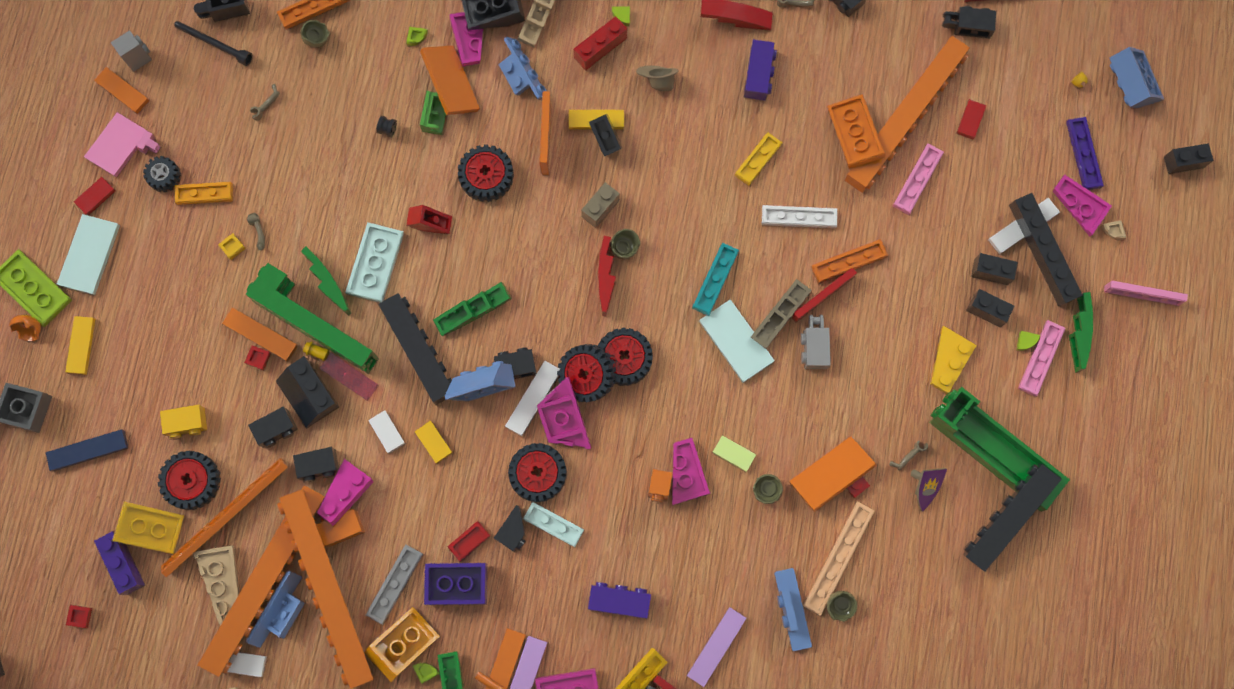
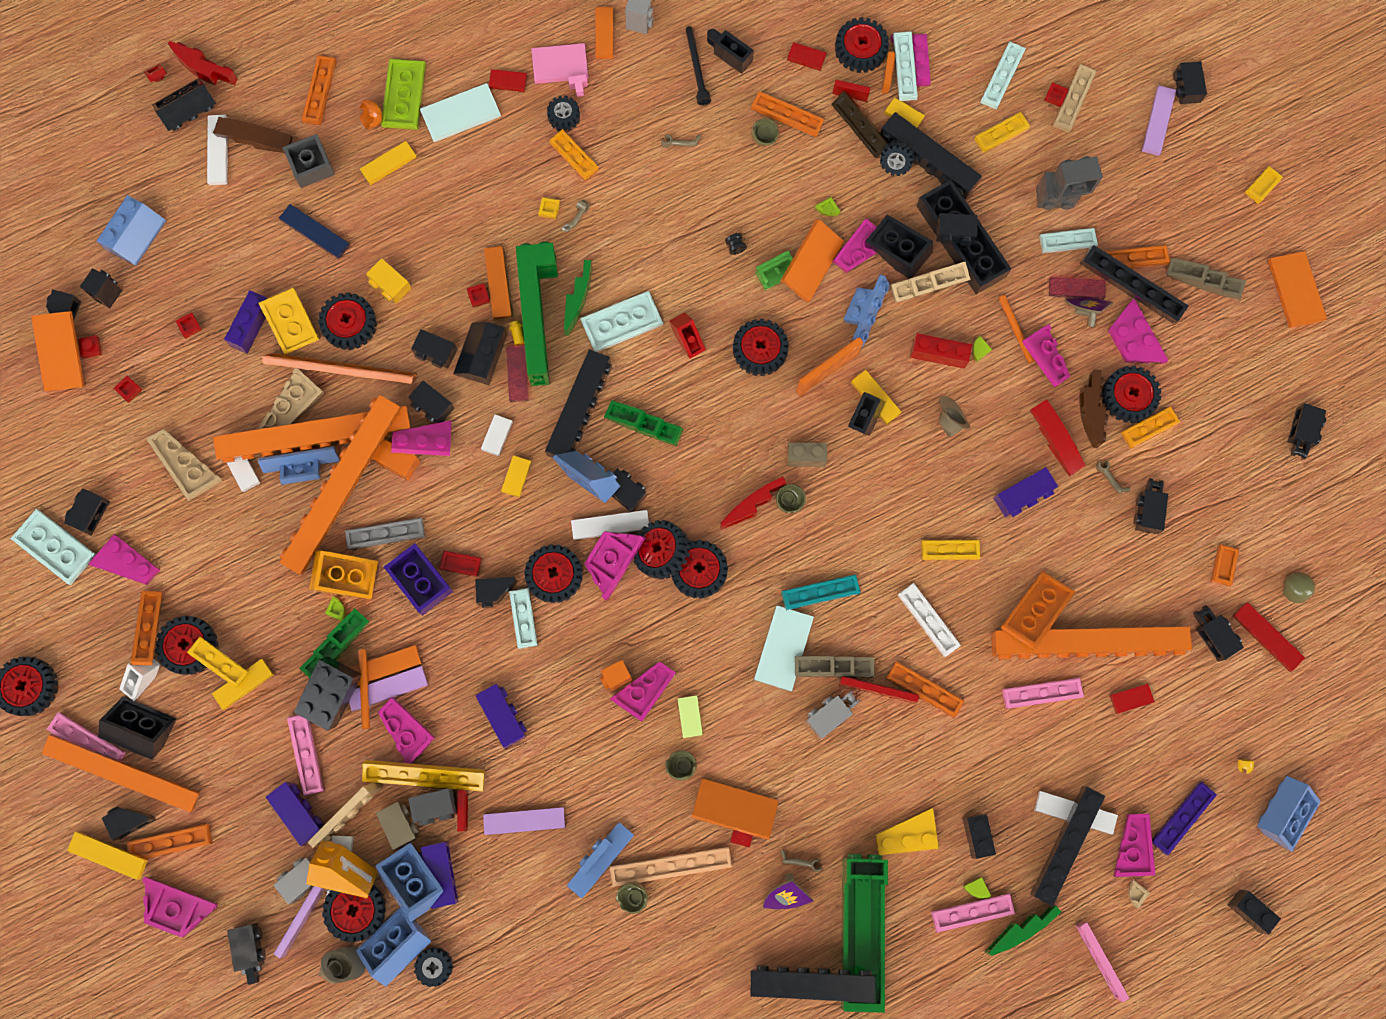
camera: 50 degrees right, 0 degrees up
black brick [971,253,1018,286] -> none

